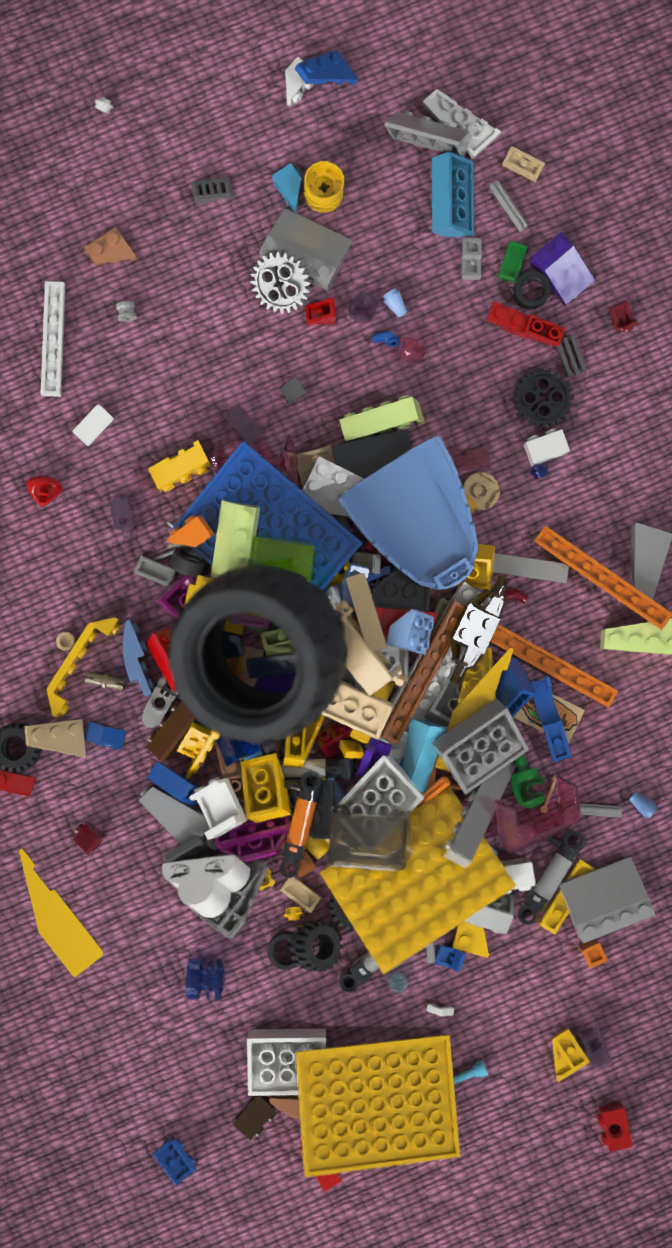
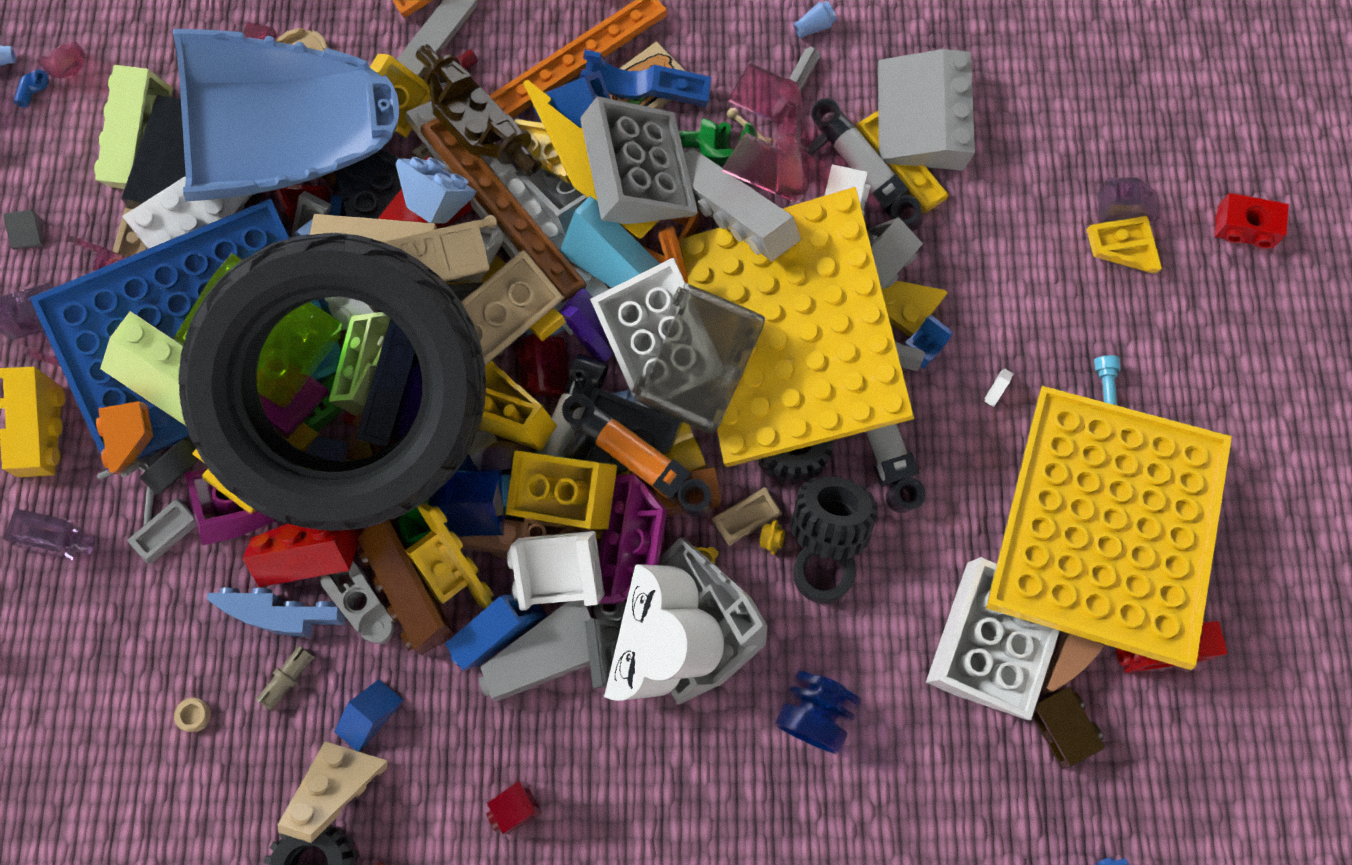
camera: 65 degrees left, 15 degrees down
yellow slope [47,618,121,717] -> none
yellow plate [339,740,364,759] -> none
clear light blue plate [389,973,408,993] -> none
orange panel [578,939,608,969] -> none

